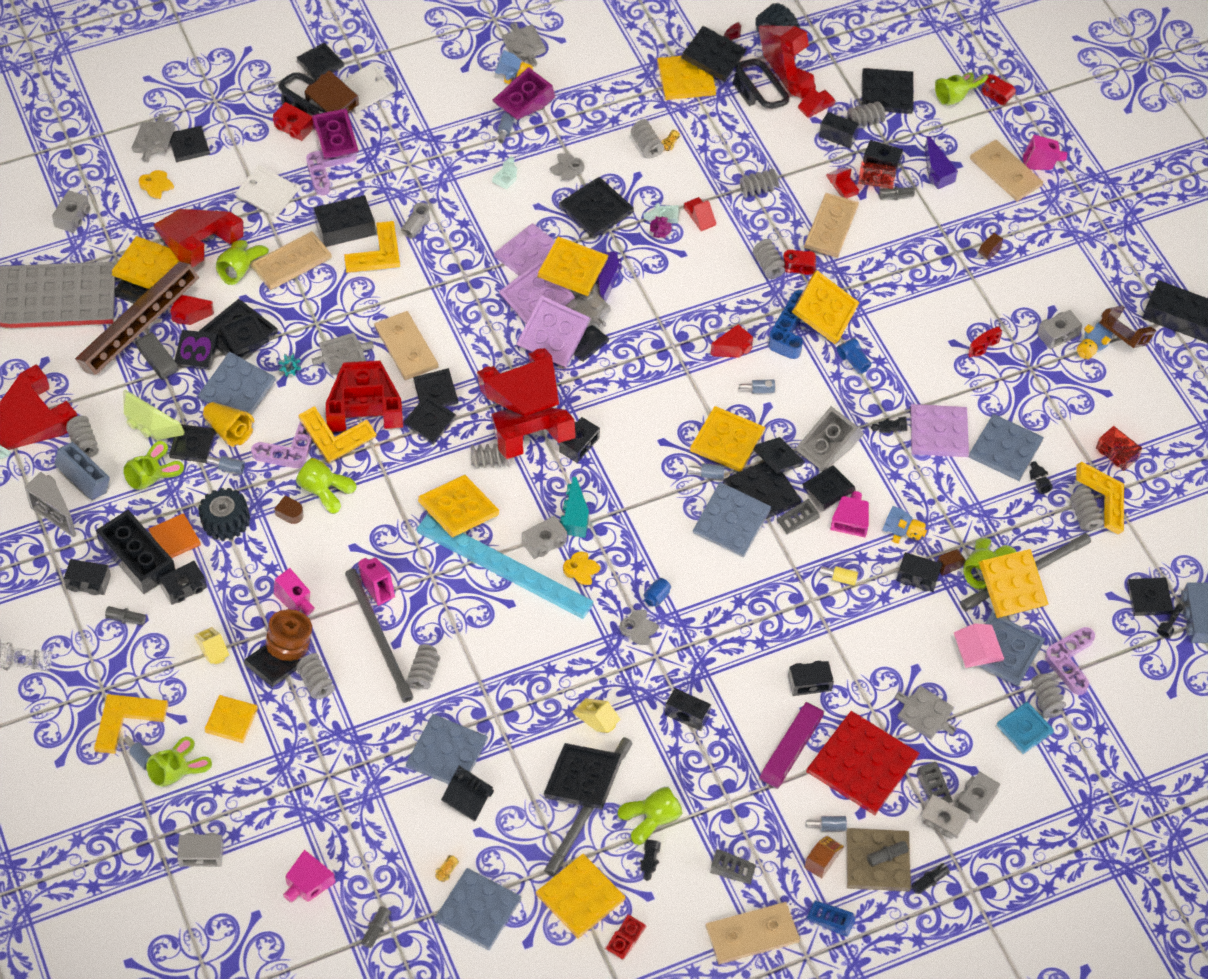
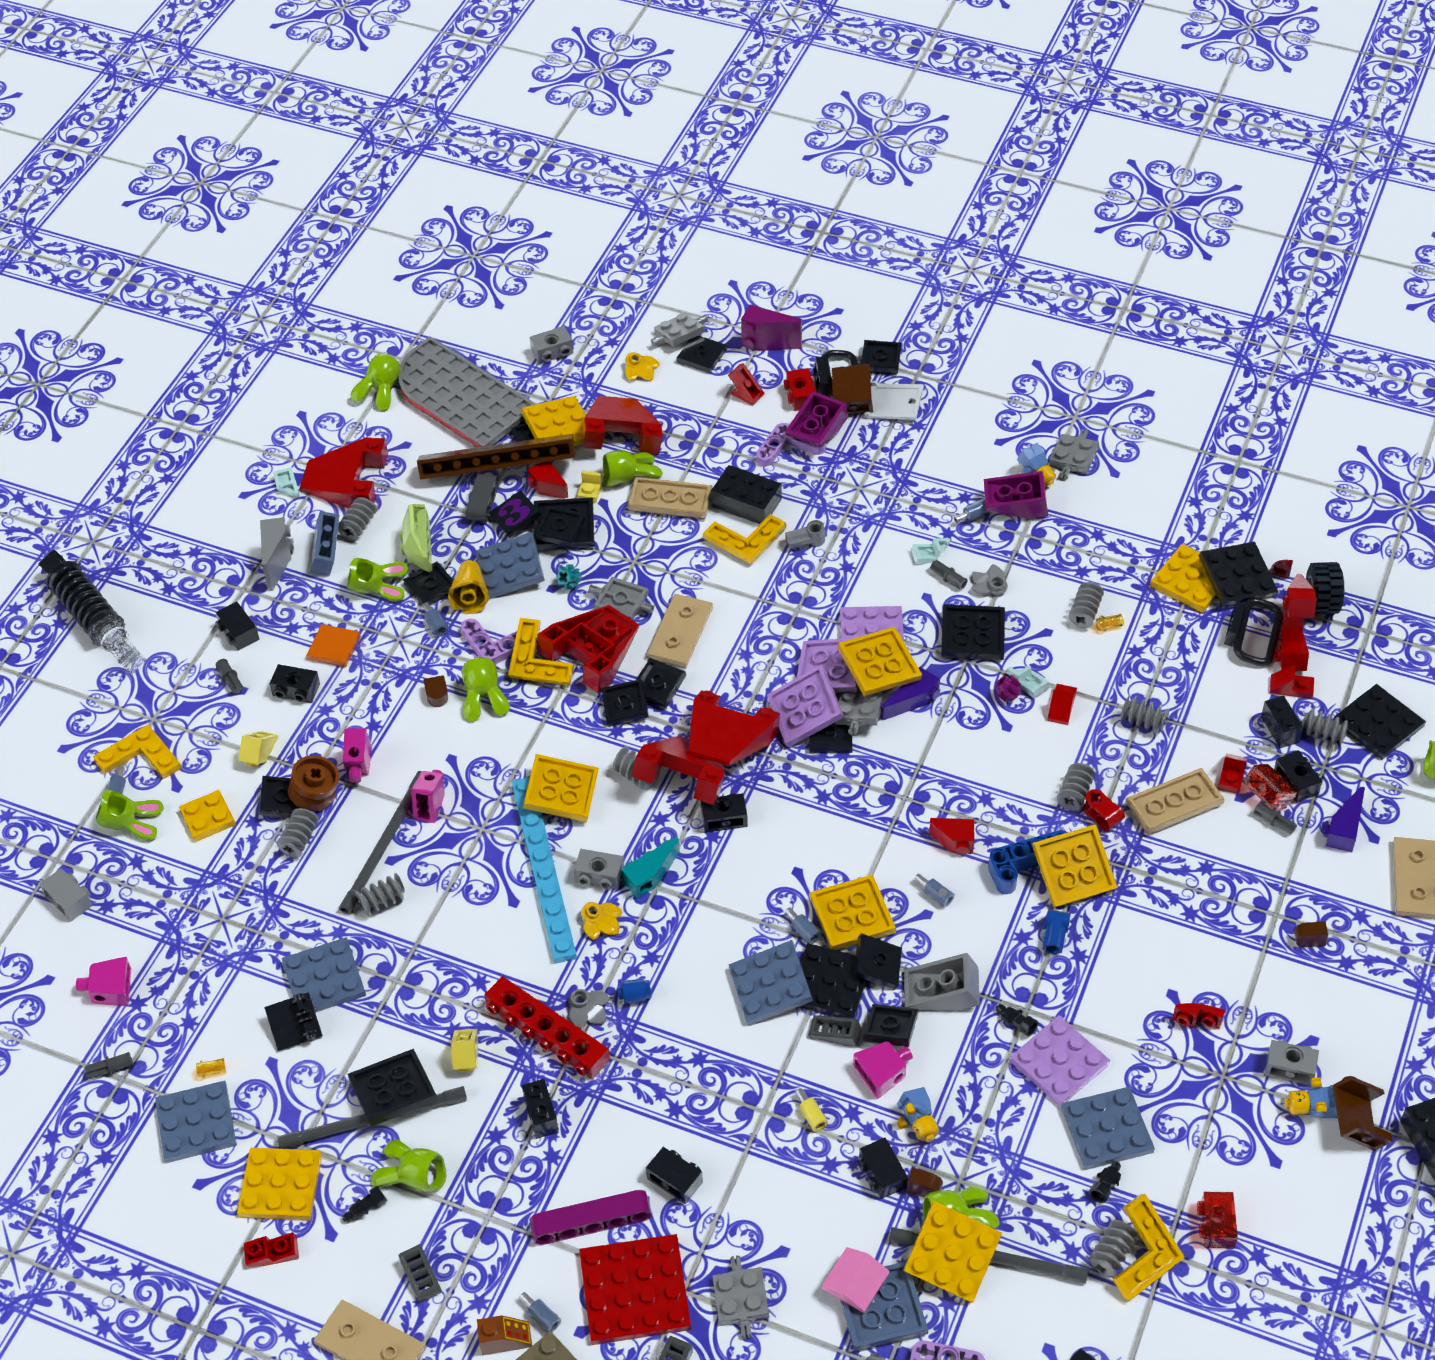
camera: 50 degrees right, 5 degrees down
black brick [96,510,175,594] -> none
black wheel [198,488,250,541] -> none
white container [235,165,301,218] -> none
none -> red brick [484,976,610,1080]
none -> light yellow bracket [577,471,602,503]
none -> red slope [728,363,765,405]
none -> magenta slope [741,304,802,351]
none -> dark grey axle [930,560,968,590]

